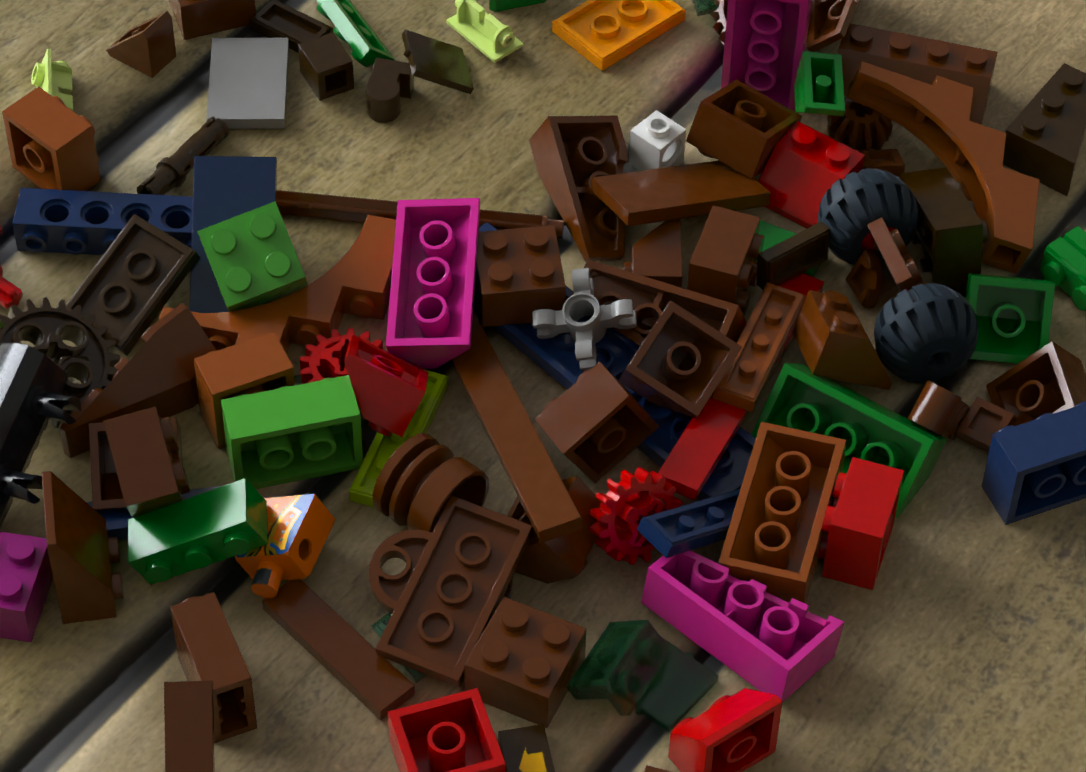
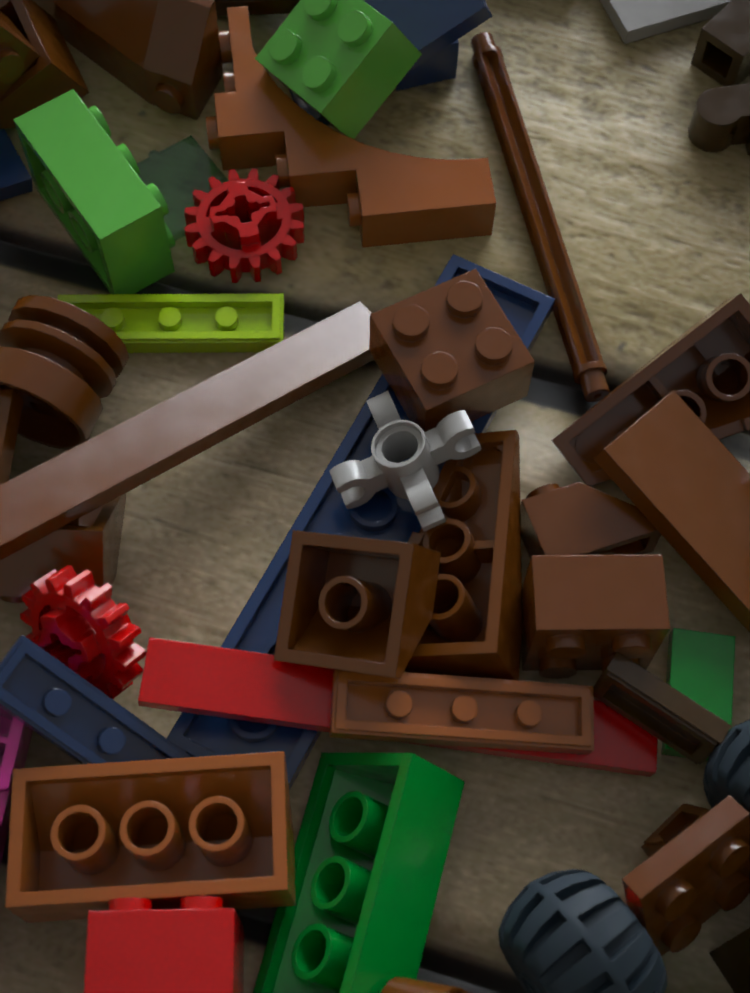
camera: 70 degrees right, 15 degrees up
dark orange brick [194,332,295,449] -> none
red slope [344,335,428,437] -> none
dark pink slope [386,198,481,369] -> none
reddish brown brick [535,362,659,483] -> none
reddish brown slope [792,290,892,390] -> none

